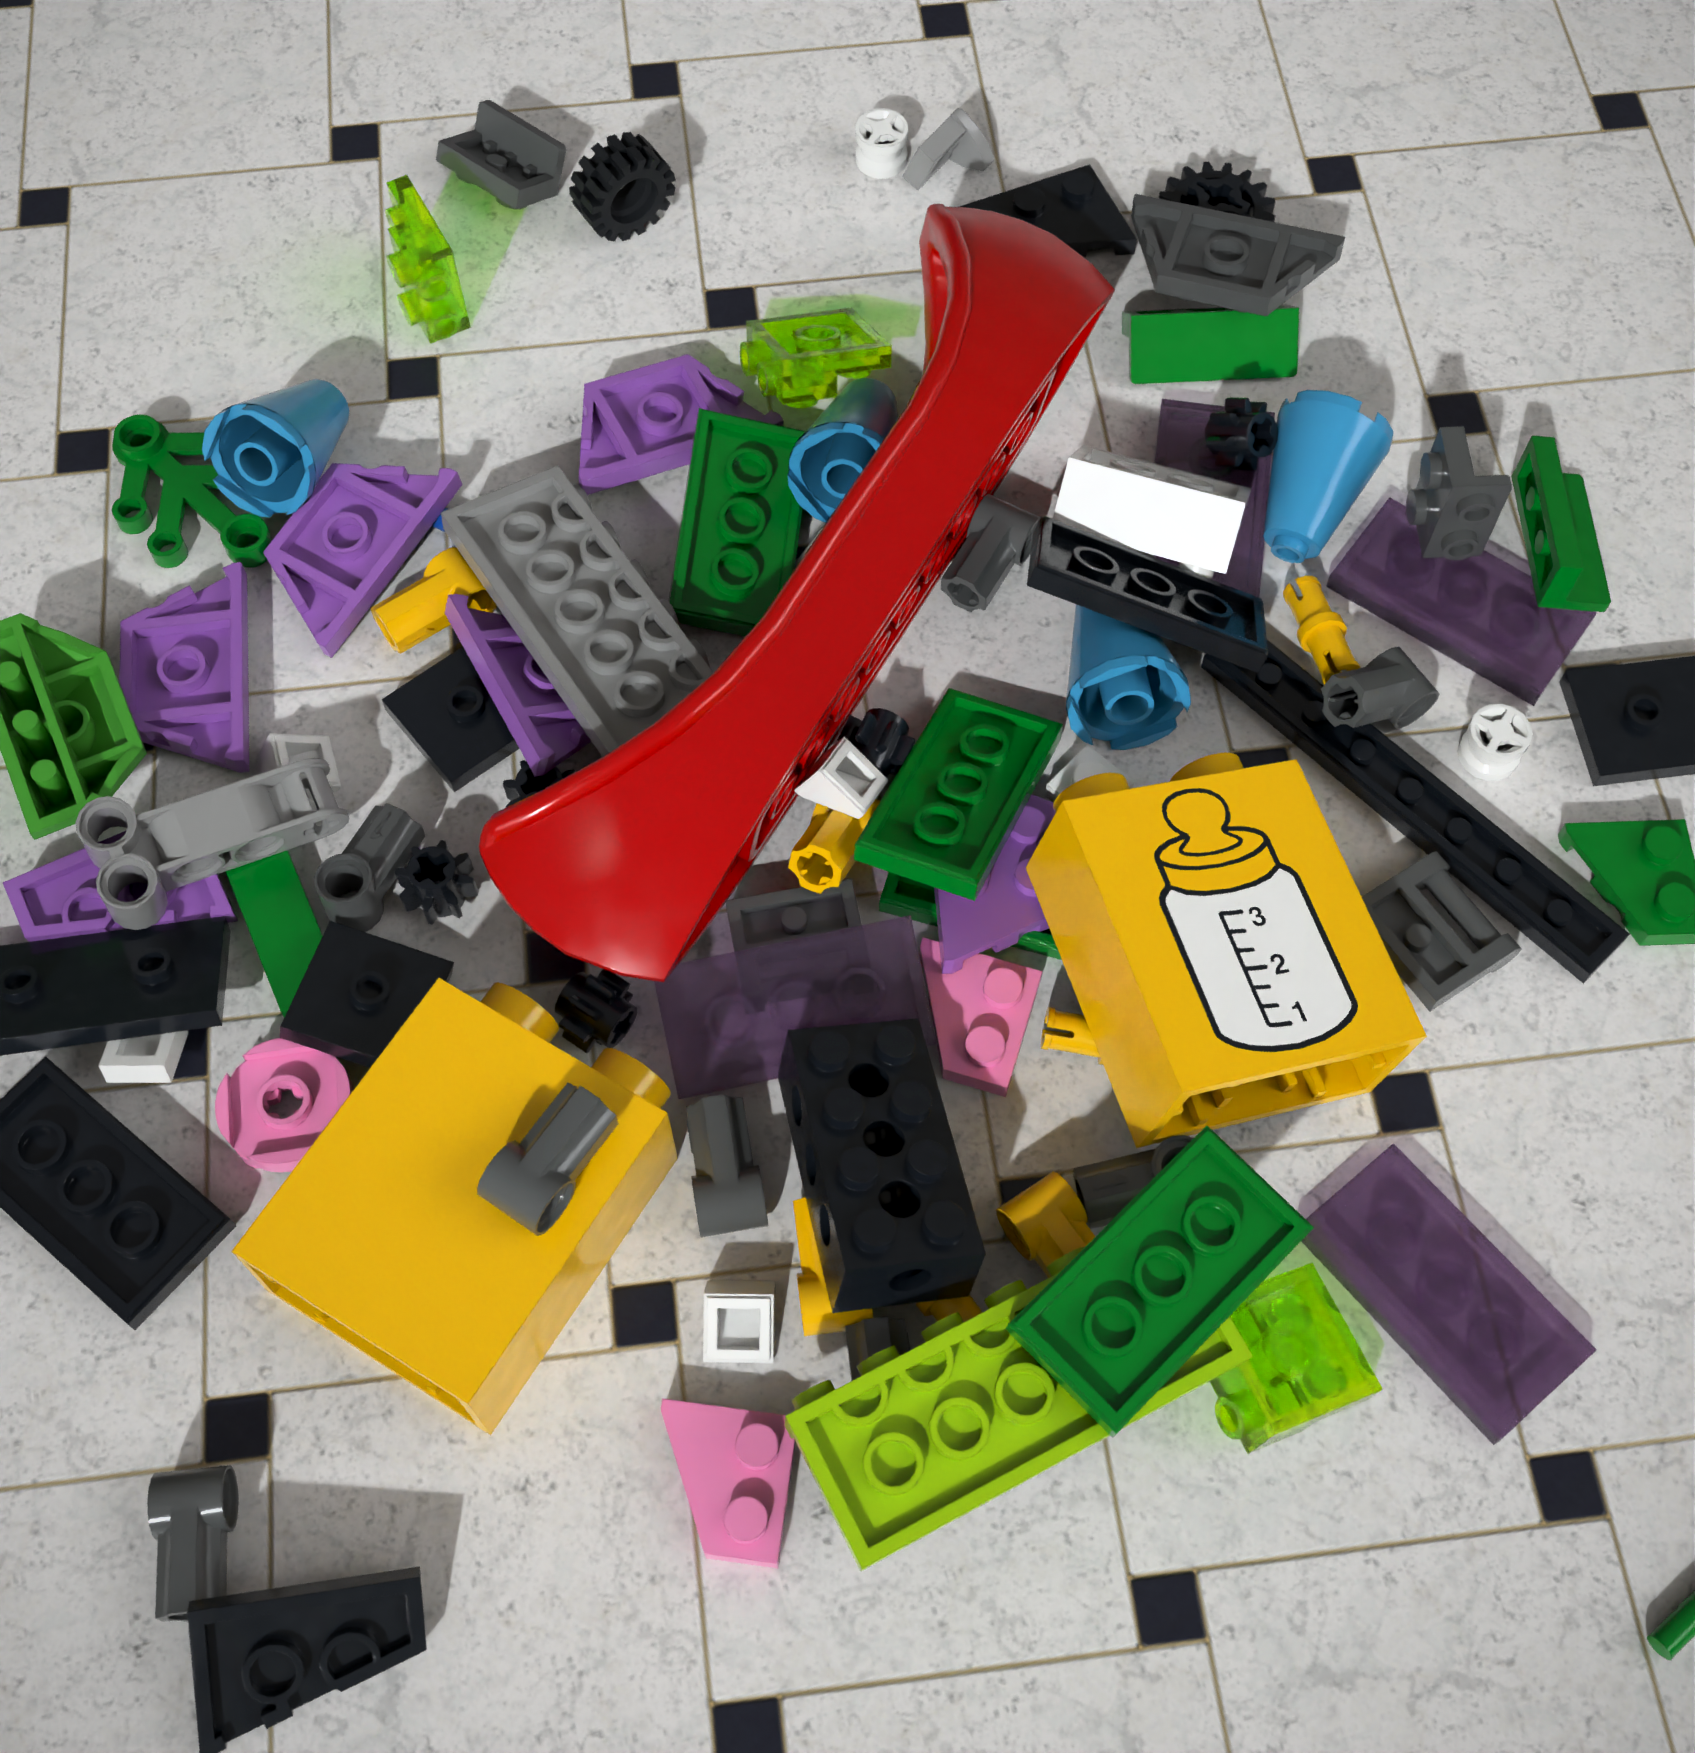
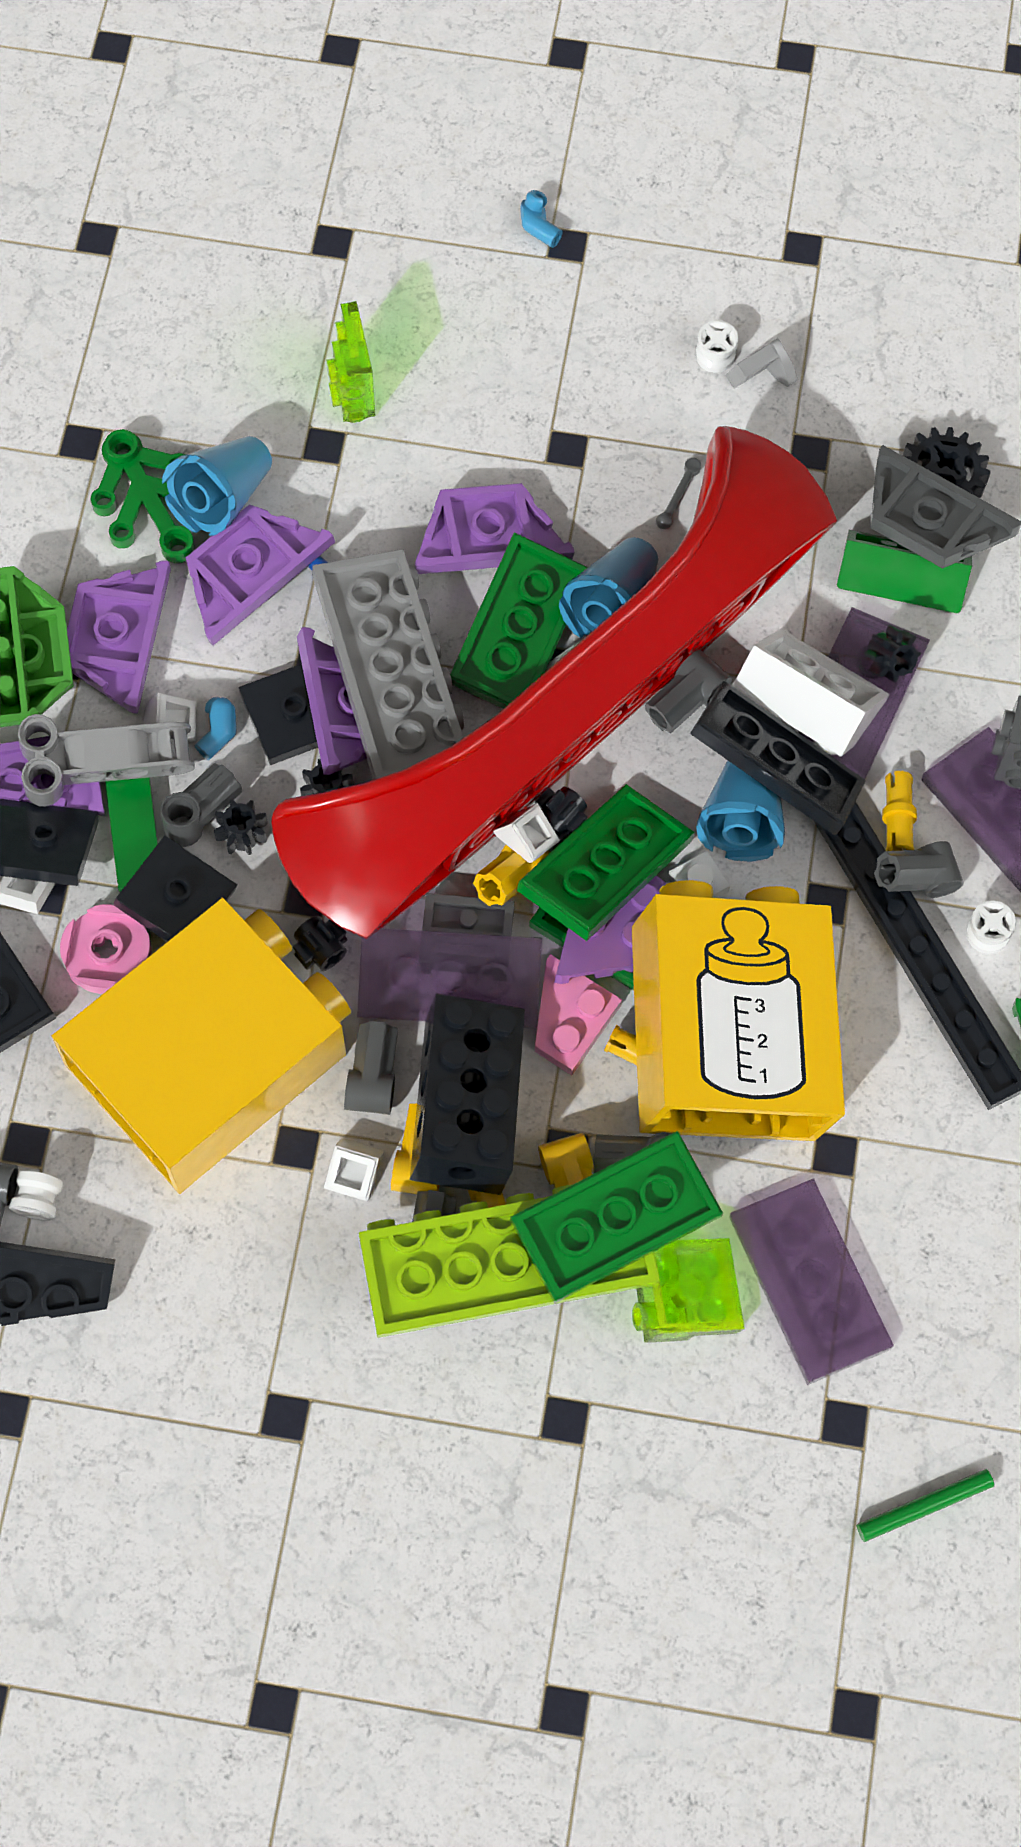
camera: 15 degrees right, 5 degrees up
yellow piece [370,547,497,654] -> none
dark grey bracket [436,100,566,210] -> none
dark grey piece [477,1083,619,1236] -> none
black tyre [569,132,676,242] -> none
bright pink wing [661,1398,796,1568] -> none
clear neon green plate [740,307,892,408] -> none
black wing [959,164,1137,257] -> none
dark azure cone [1263,390,1394,563] -> none
dark grey plate [1362,851,1522,1012] -> none
none -> white wheel [9,1171,63,1221]
none -> dark azure arm [194,697,237,760]
none -> dark azure arm [520,190,563,248]
none -> dark grey hinge [656,458,701,529]

